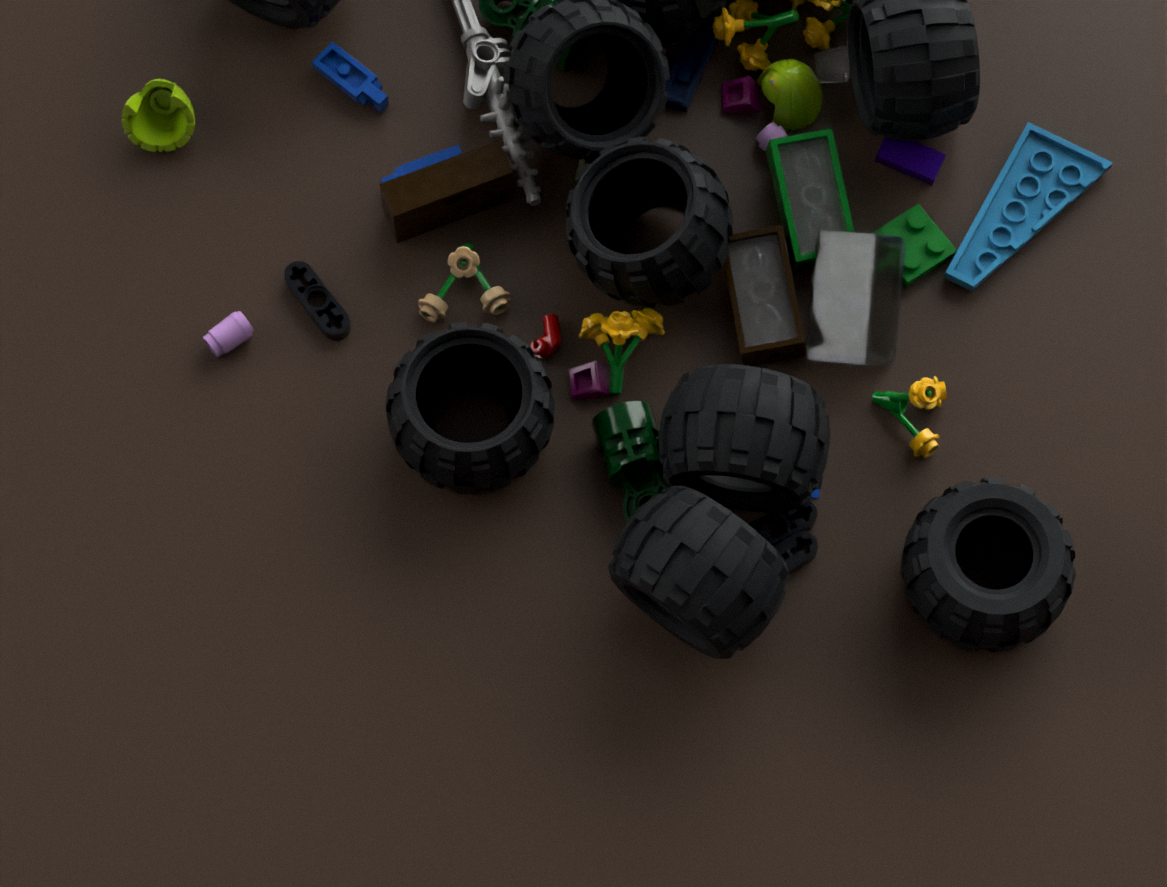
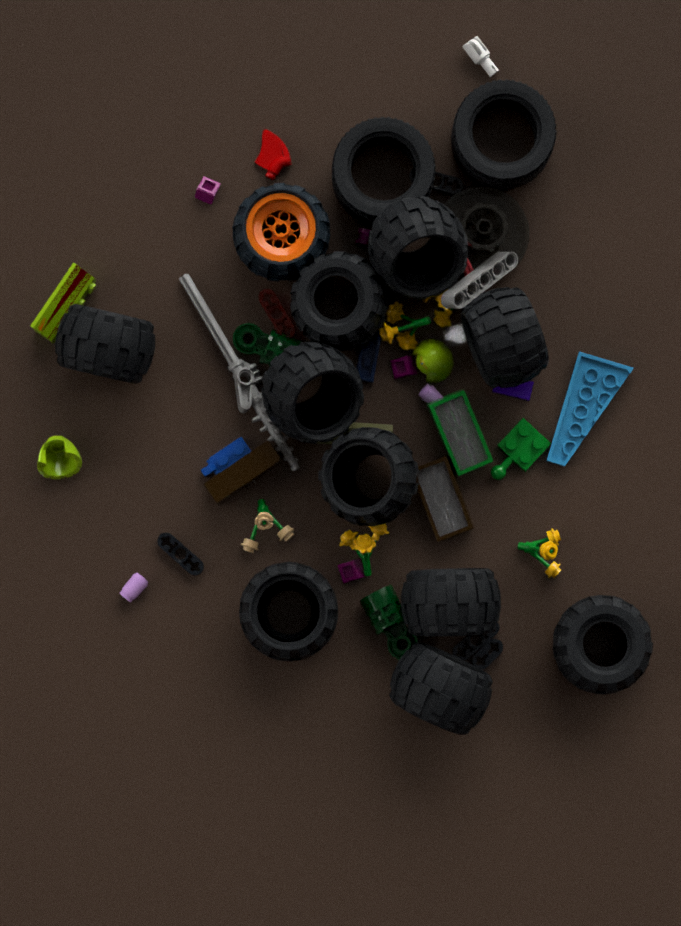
camera: 15 degrees left, 15 degrees up
blue hinge [311,42,390,113] -> none
red arm [530,314,562,358] -> none
clear smoke windscreen [806,230,905,366] -> none

